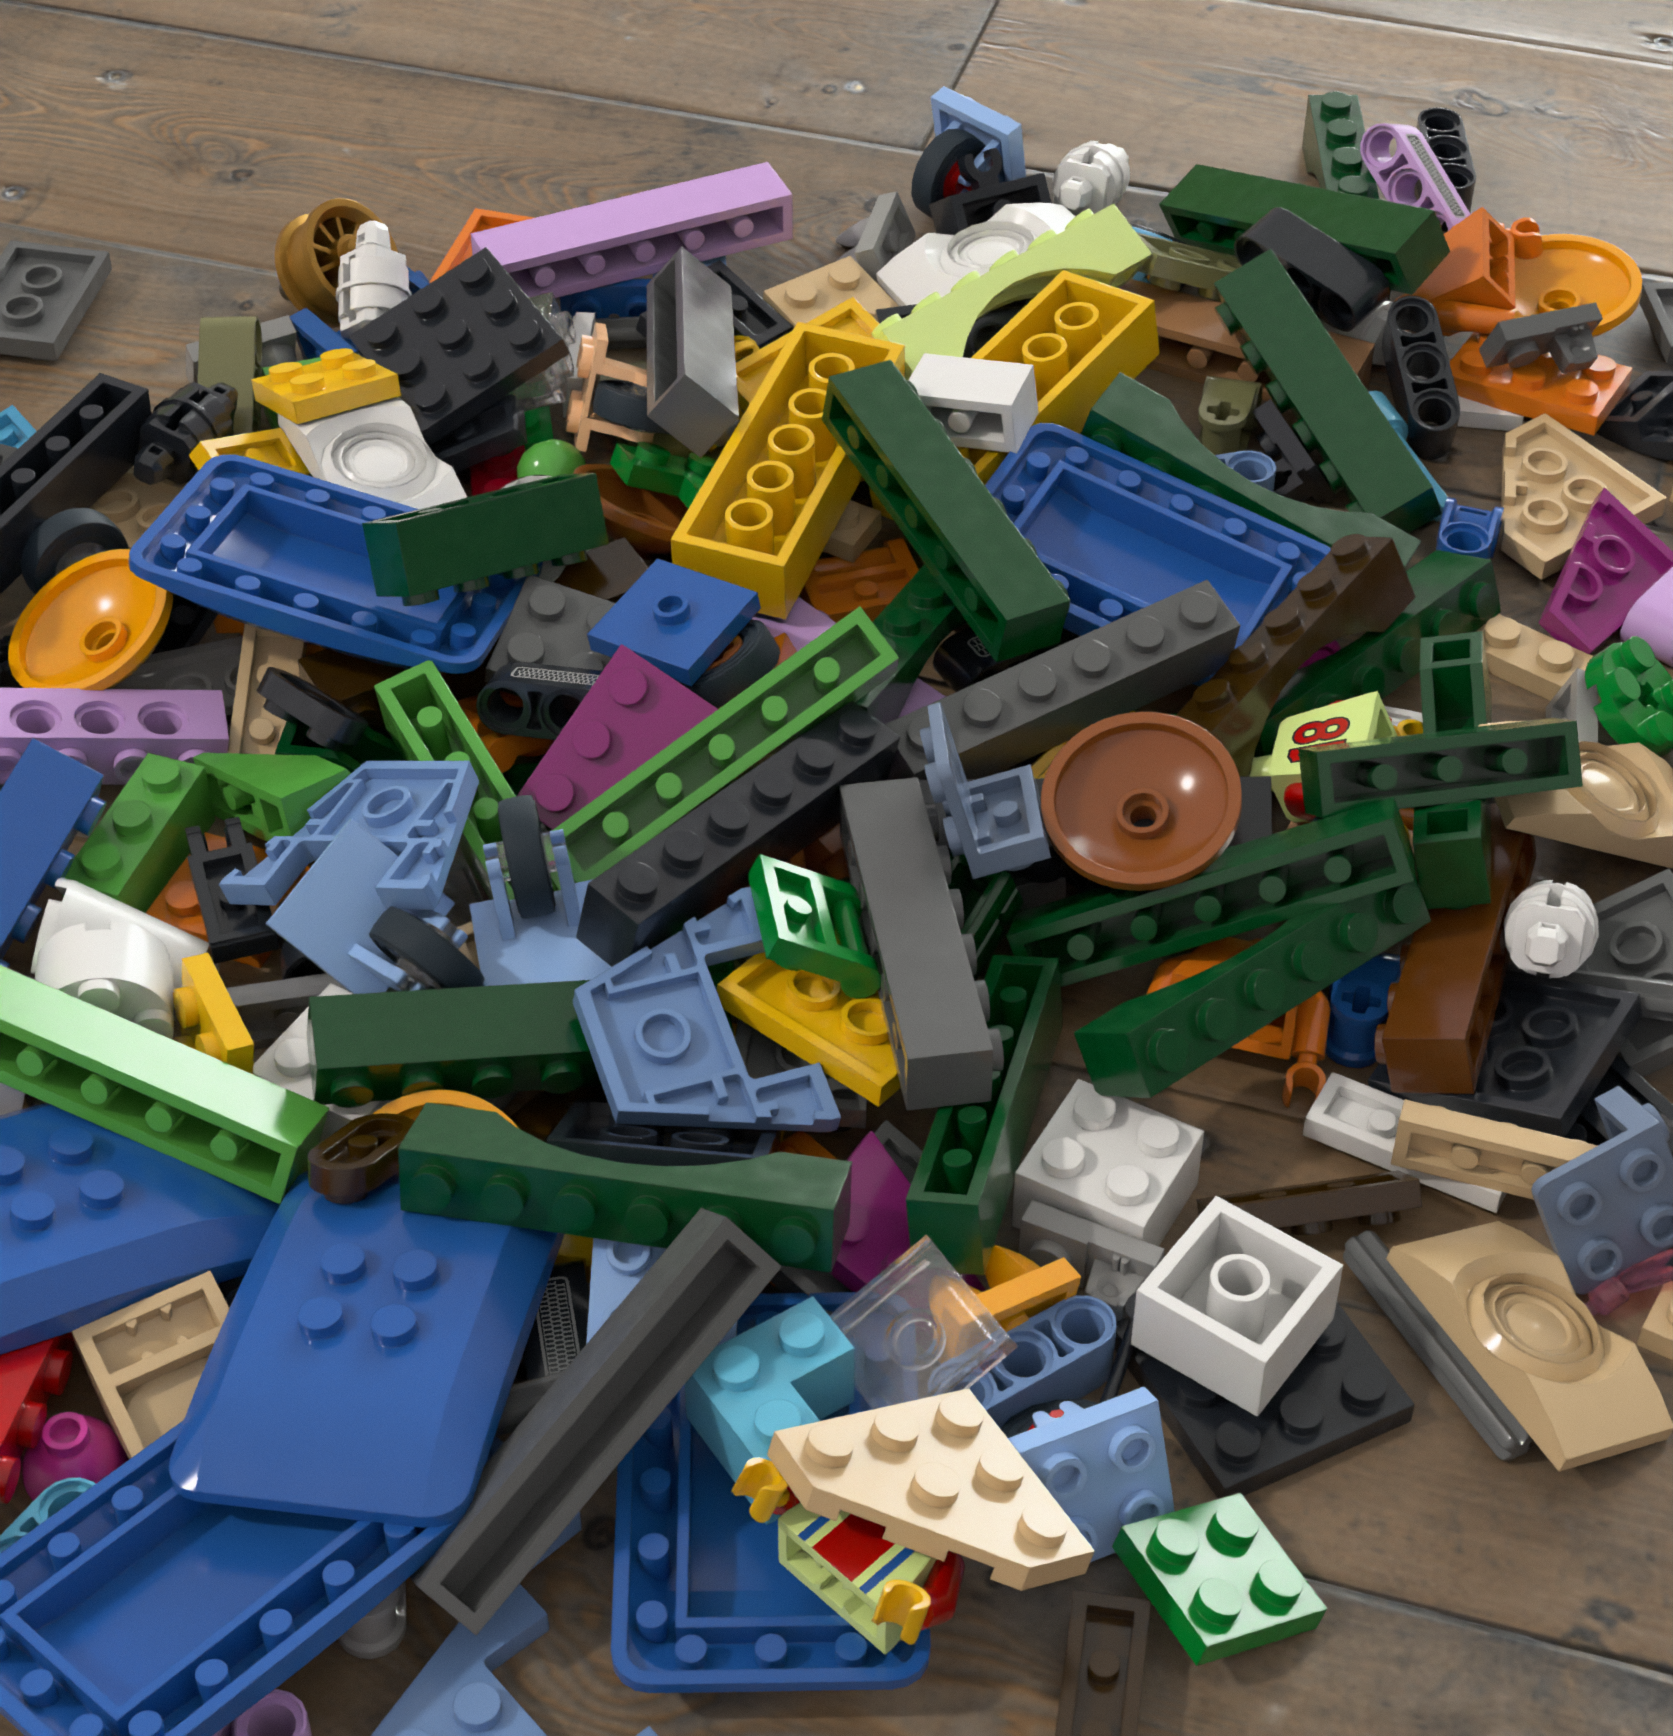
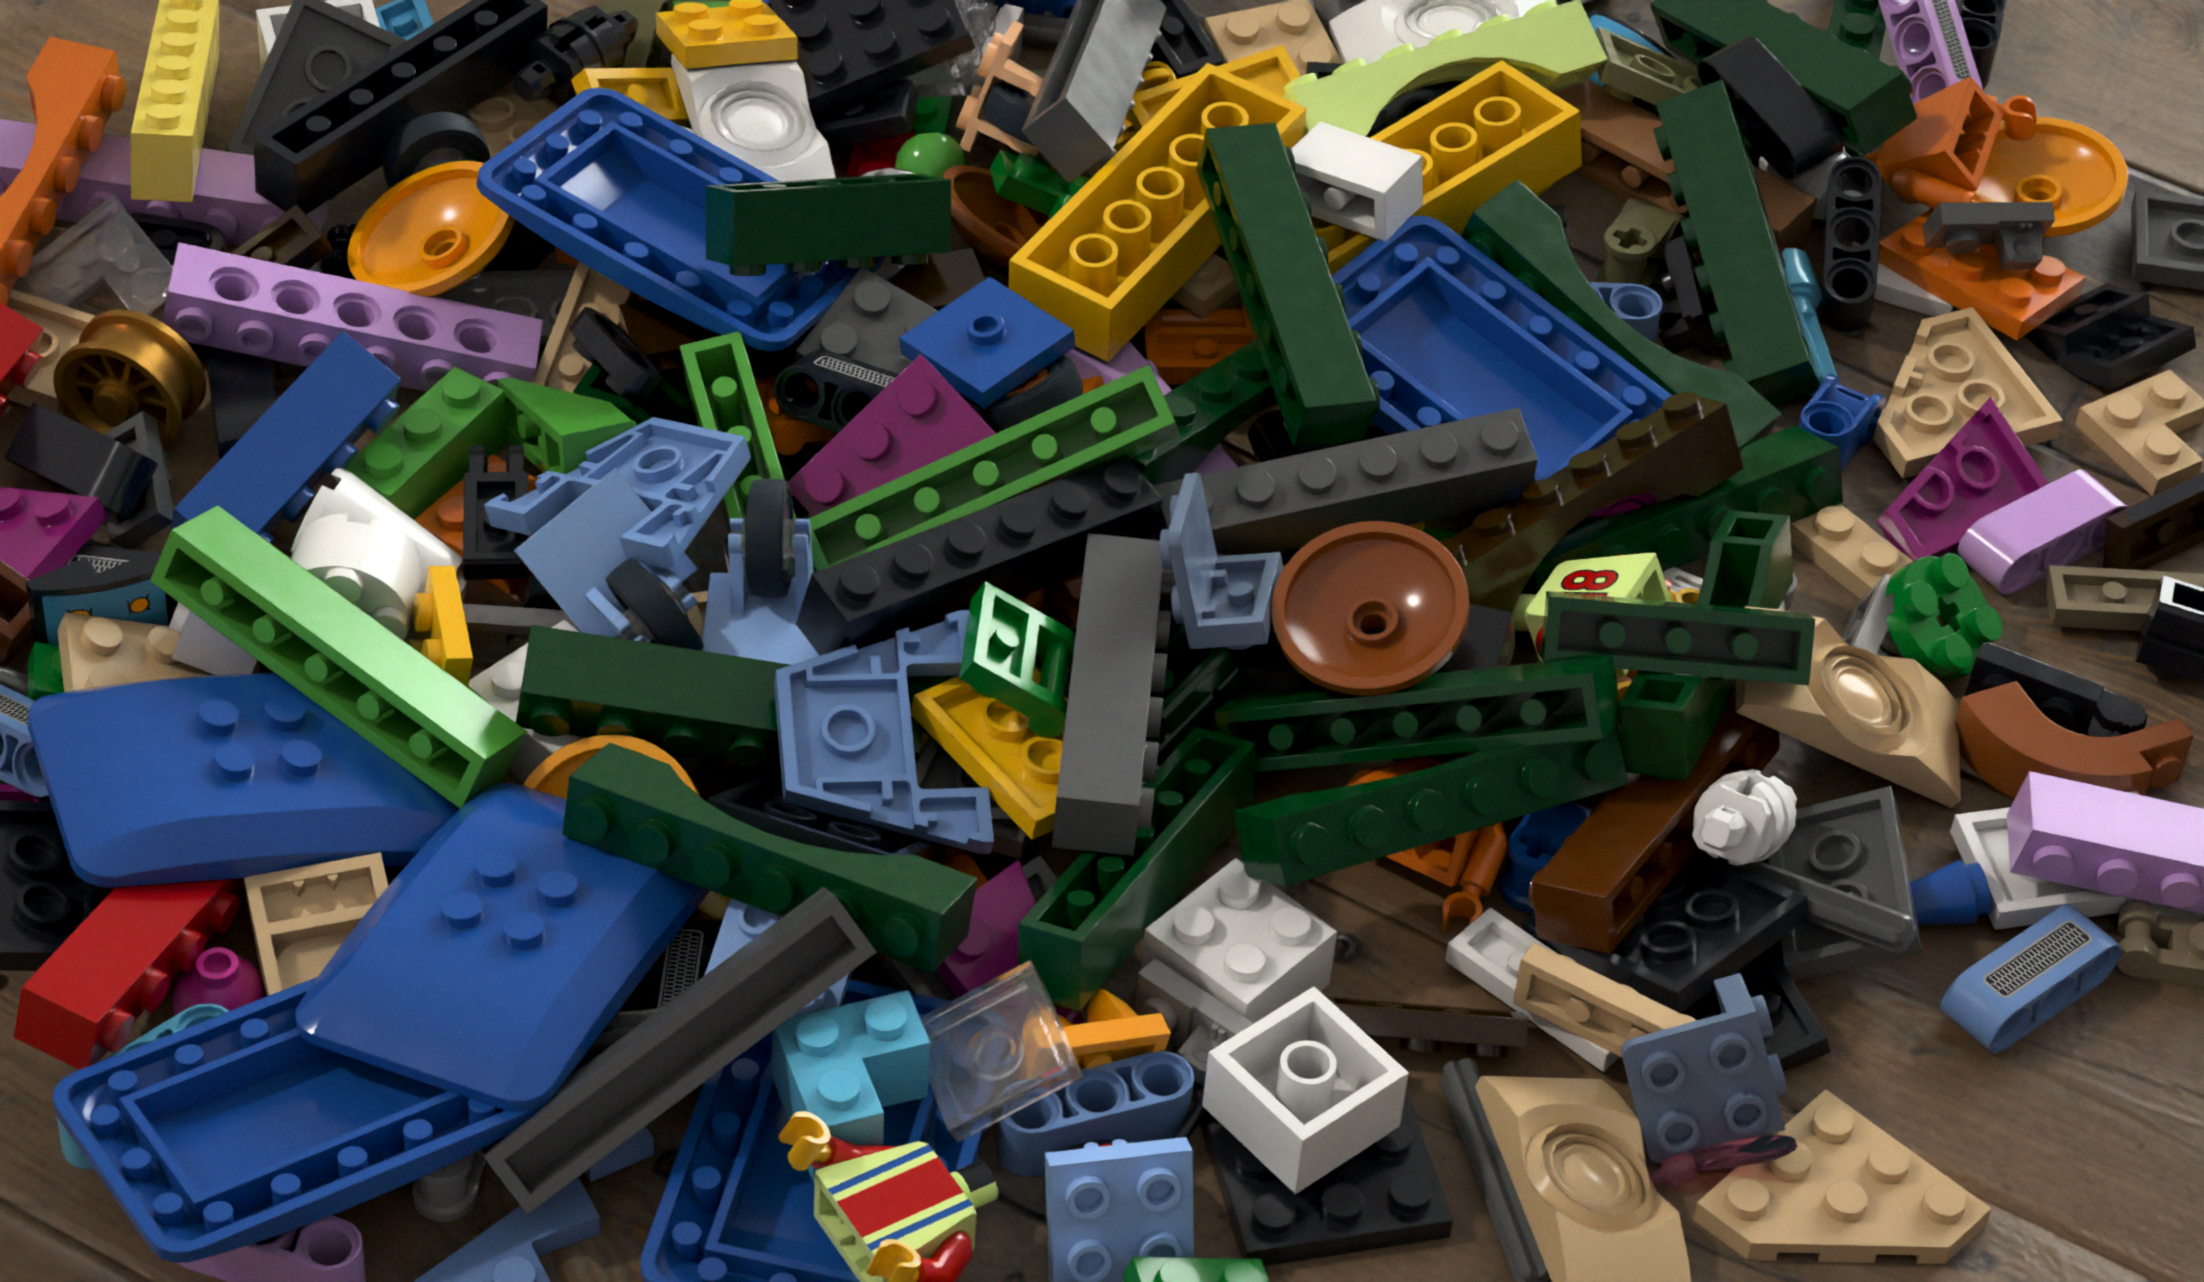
camera: 10 degrees right, 0 degrees up
dark brown plate [307,1113,414,1204] -> none
plate [767,1388,1095,1591] -> none

